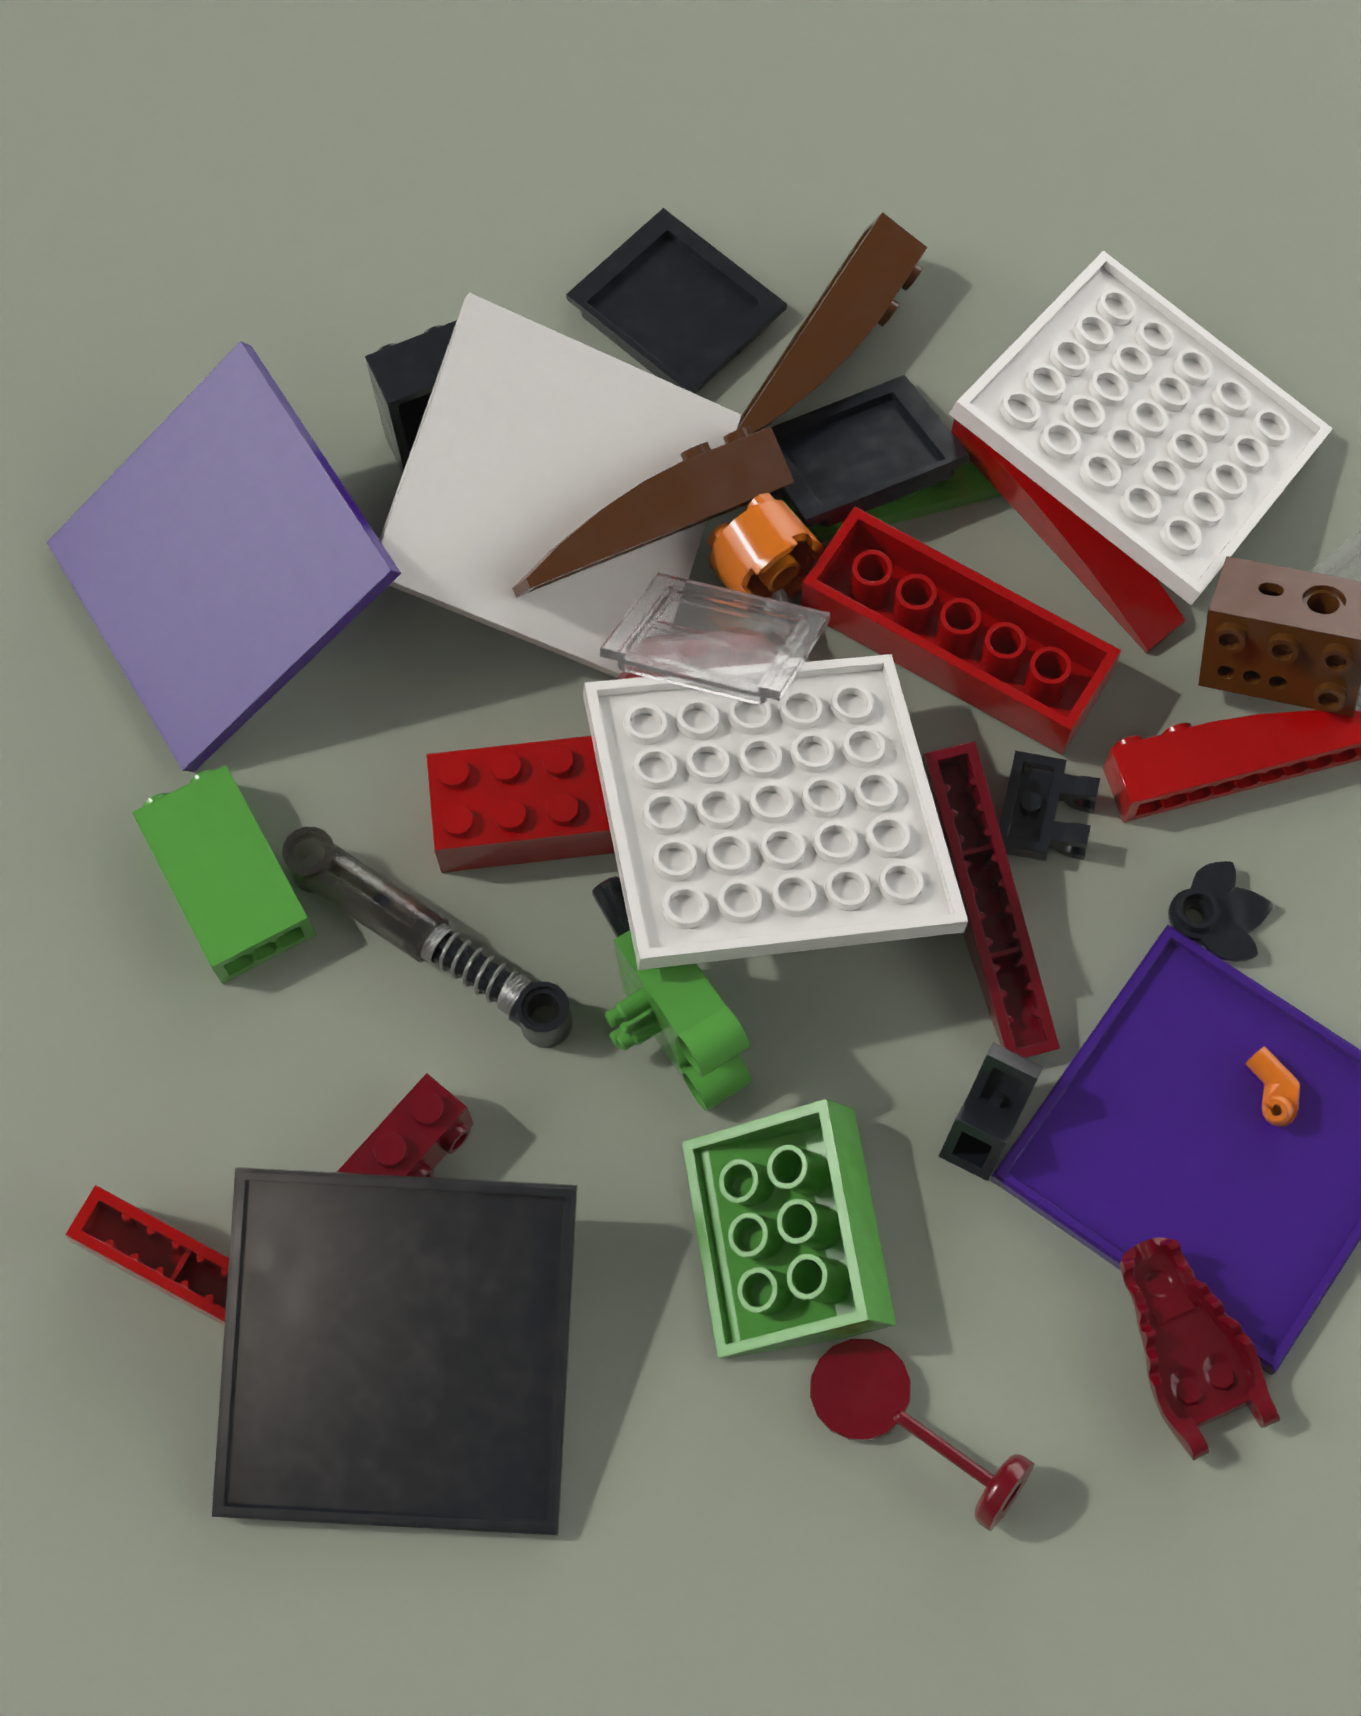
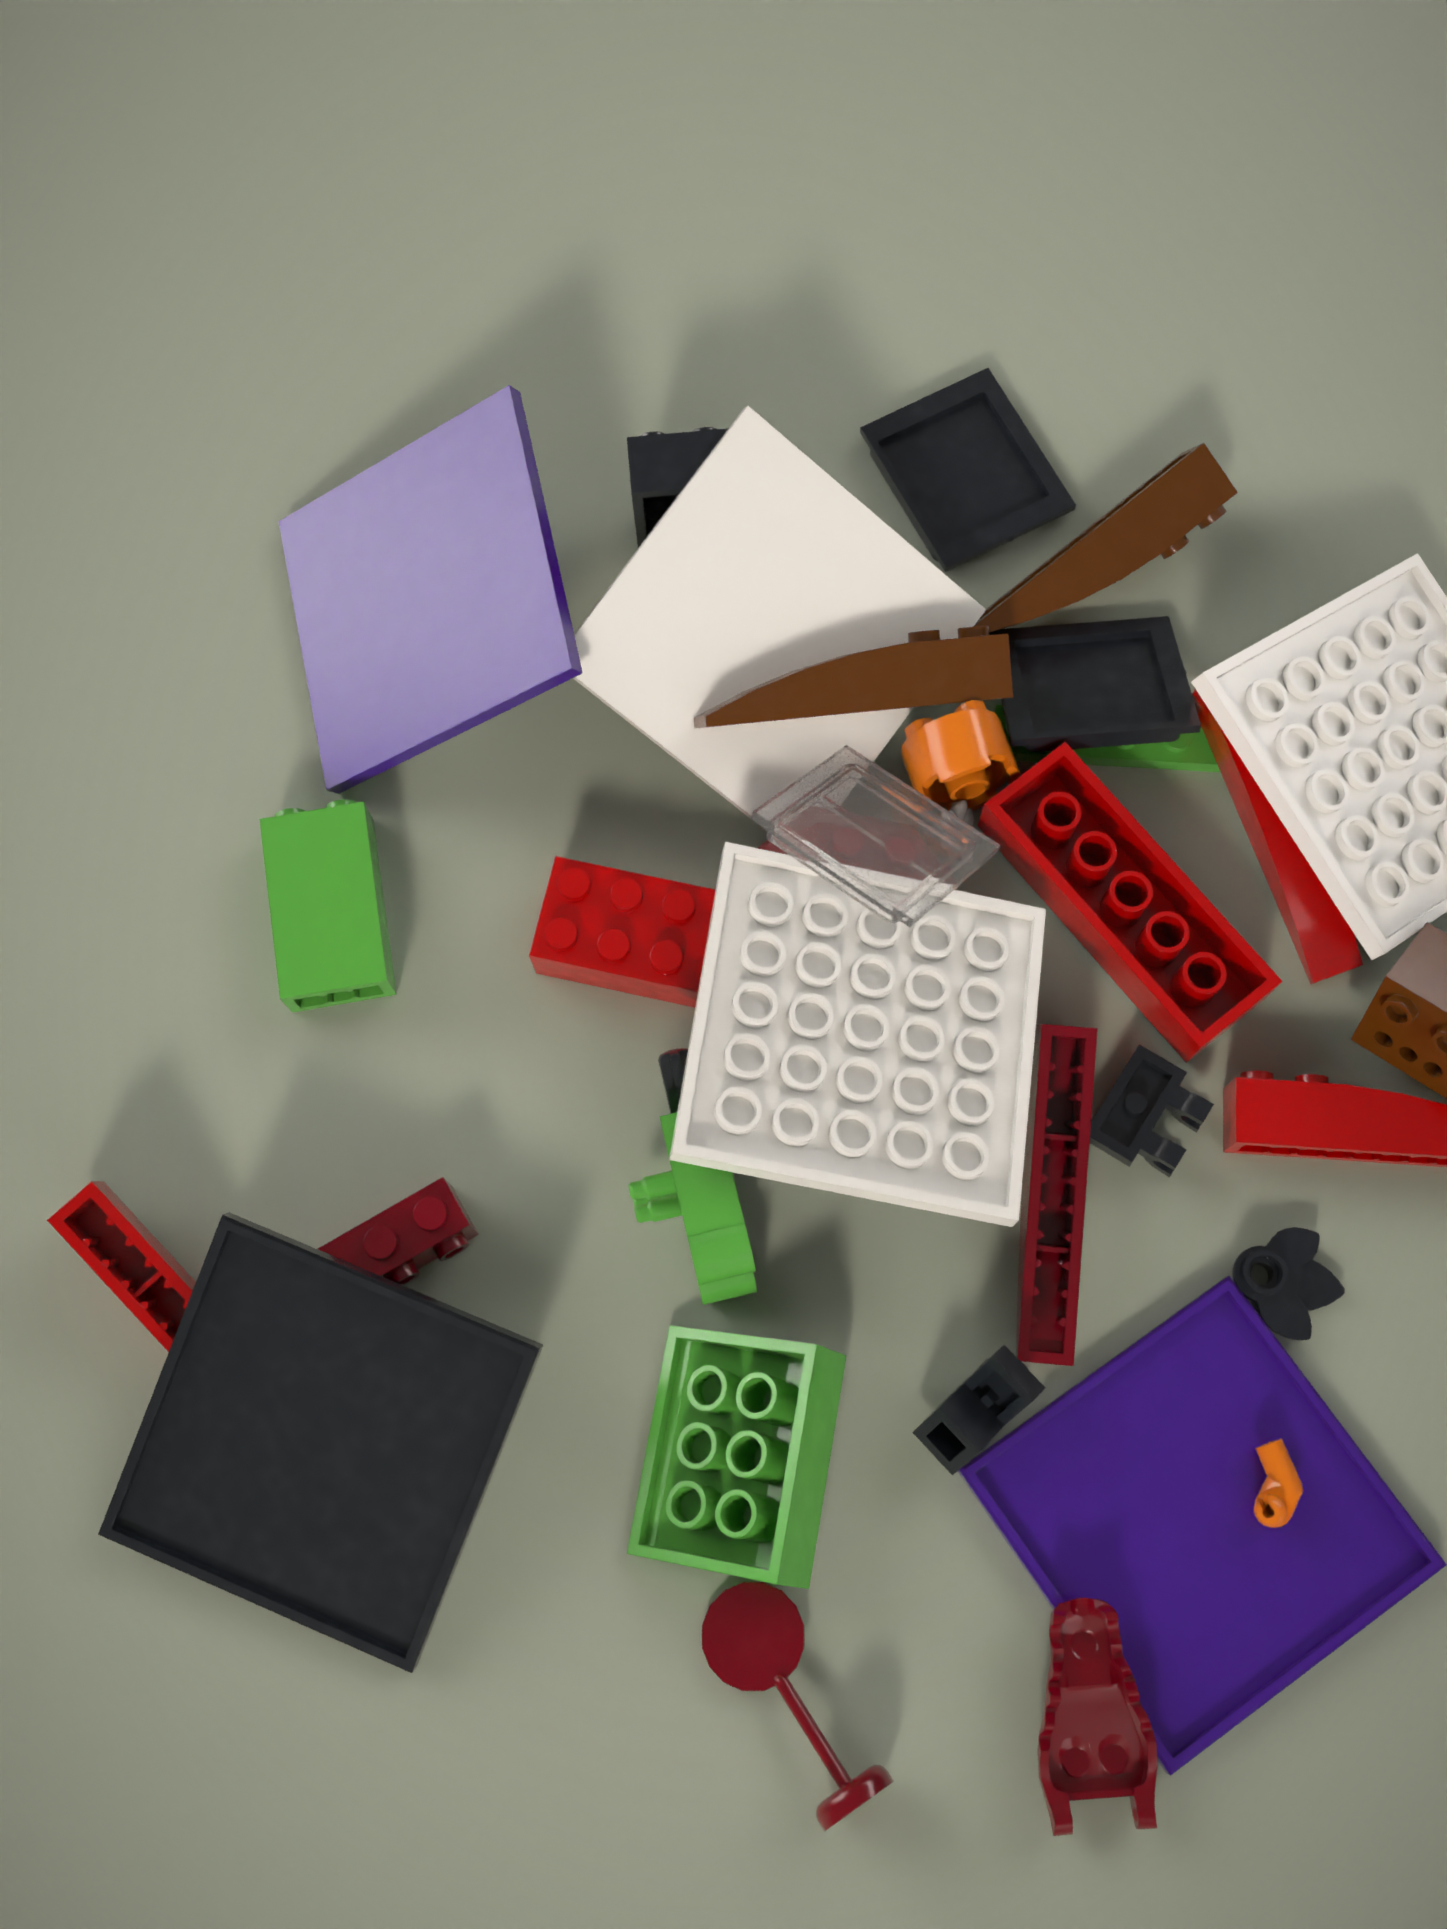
camera: 20 degrees right, 5 degrees up
piece [282,826,572,1048] -> none

